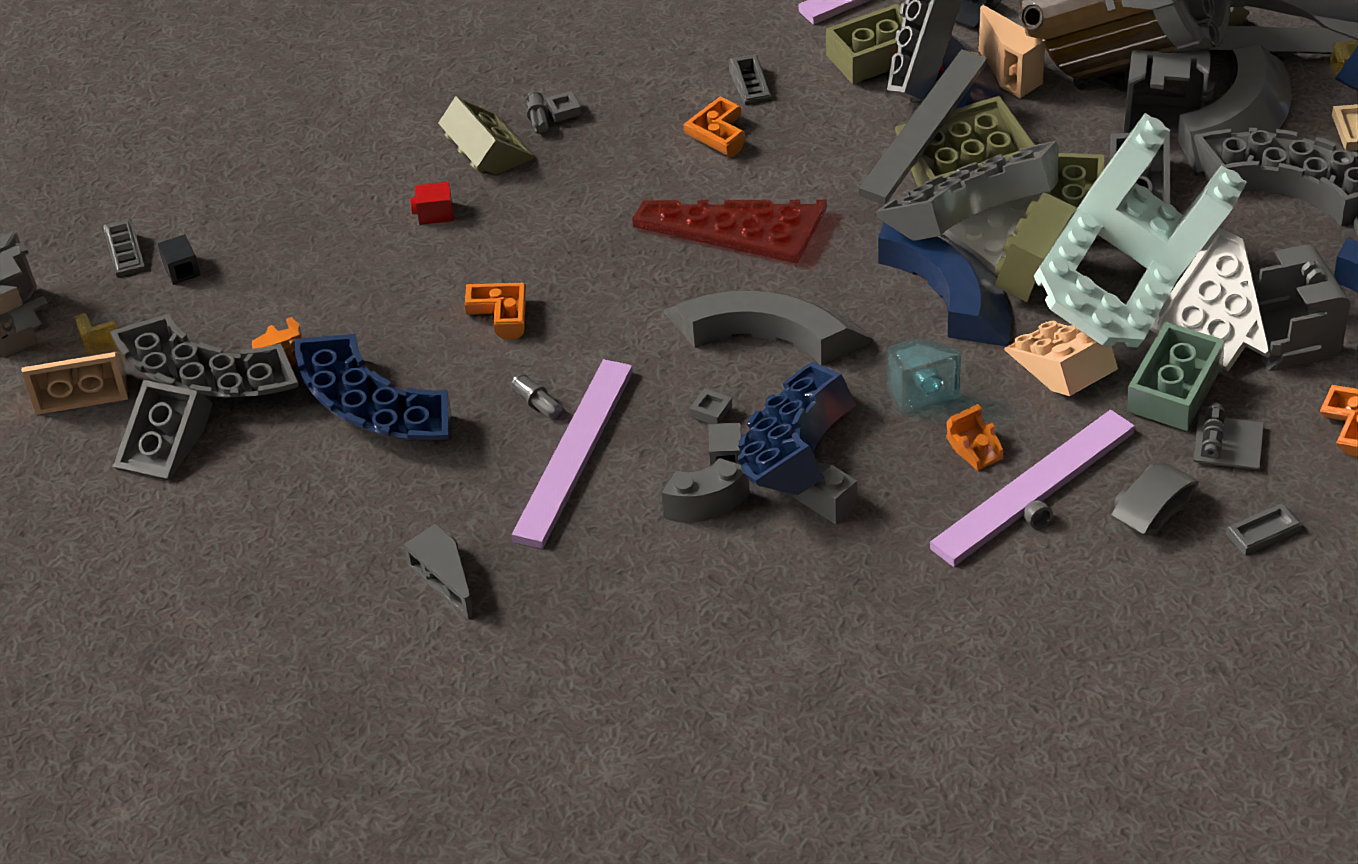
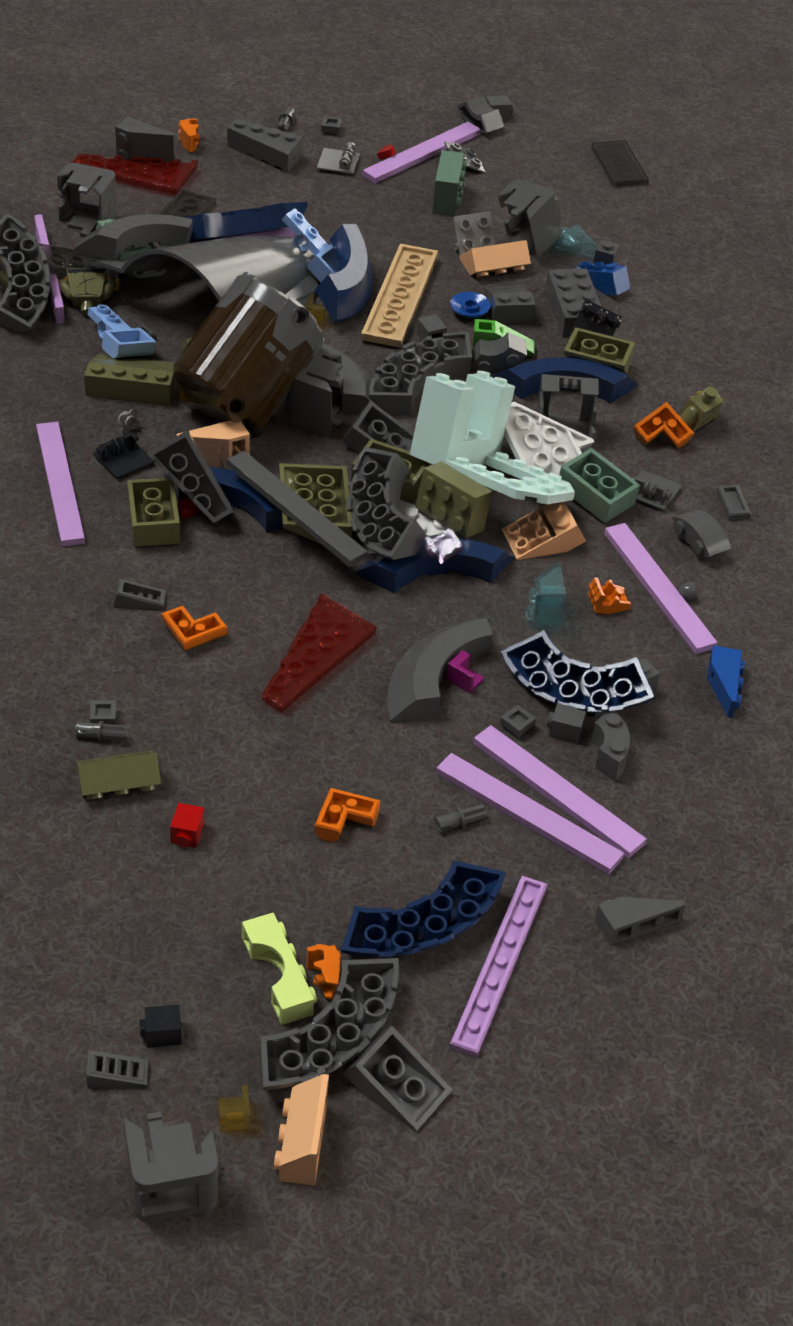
camera: 80 degrees left, 0 degrees up
none -> yellowish green arch [242,912,317,1025]
none -> clear purple bracket [424,527,464,564]
none -> magenta panel [446,650,483,694]
none -> lavender tile [450,876,547,1058]
none -> lavender tile [473,725,647,858]
none -> blue slope [707,645,745,718]

